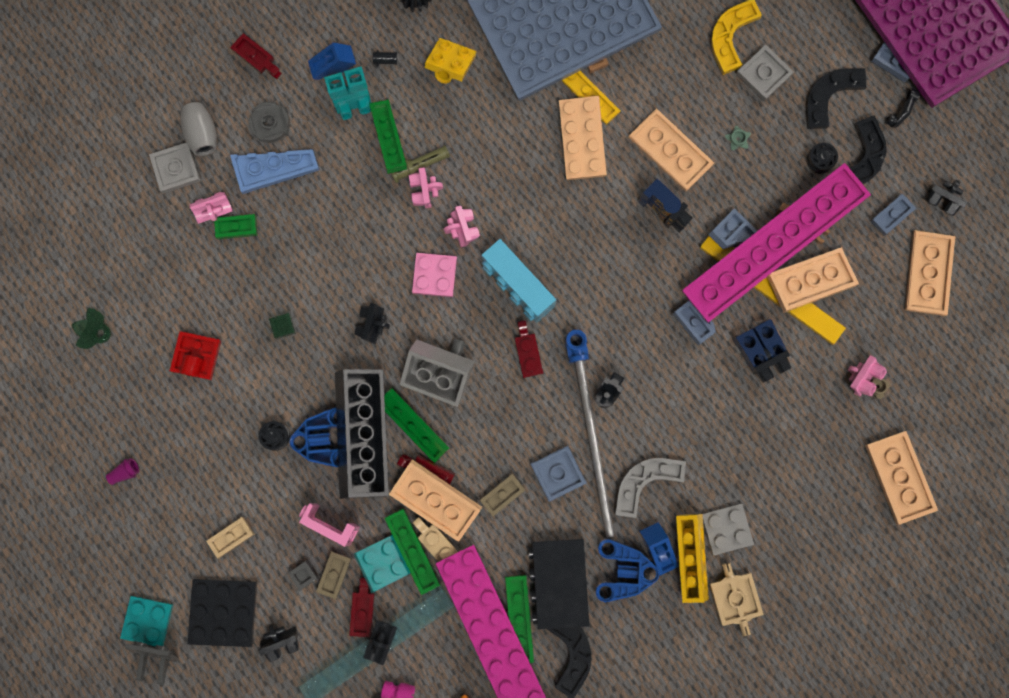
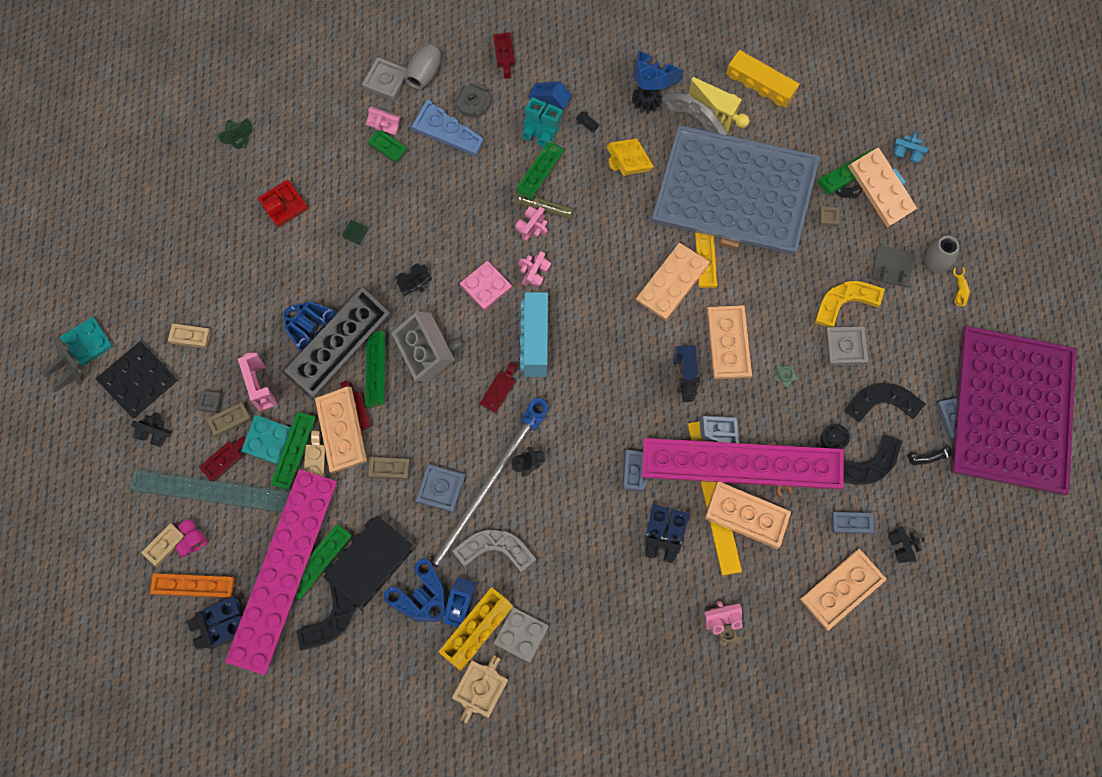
camera: 40 degrees right, 10 degrees down
magenta cone [106,458,140,485] -> none
black wheel [259,421,290,451] -> none
black hips [363,620,398,665] -> none
light nougat plate [865,431,938,525] -> none

